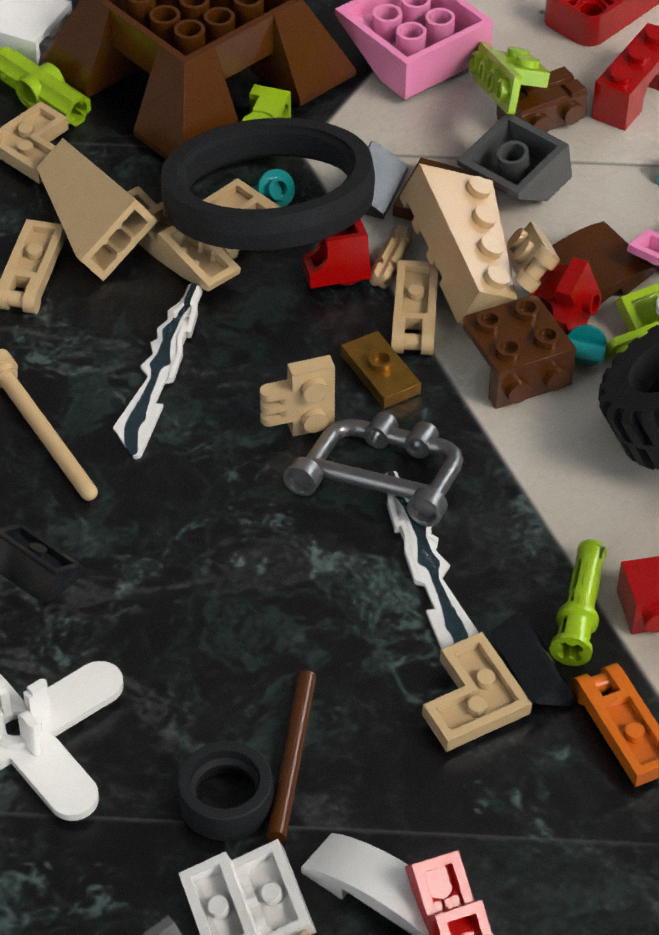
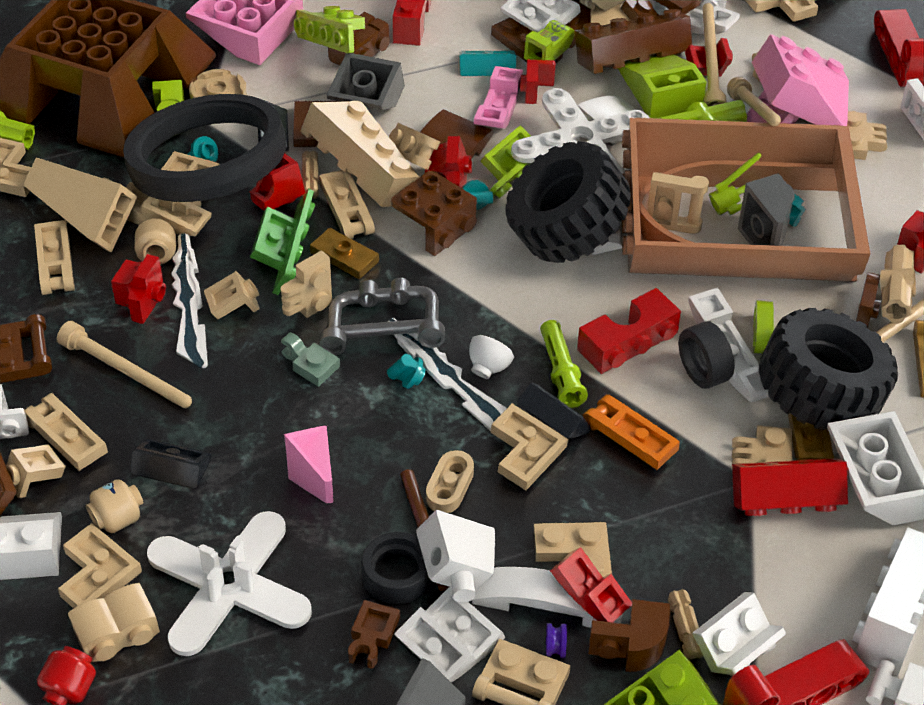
camera: 25 degrees left, 0 degrees up
none -> red brick [111,254,166,324]
none -> tan head [134,218,176,265]
none -> tan tile [189,69,247,99]
none -> tan bracket [204,271,260,319]
none -> bright green bracket [250,188,315,295]
none -> sand green plate [281,332,340,387]
none -> bright pink slope [284,426,333,504]
none -> reddish brown plate [348,600,400,669]
none -> teal plate [387,354,426,389]
none -> white torso [416,510,495,602]
none -> tan plate [426,450,474,513]
none -> white brick [469,335,514,379]
none -> tan plate [533,522,612,577]

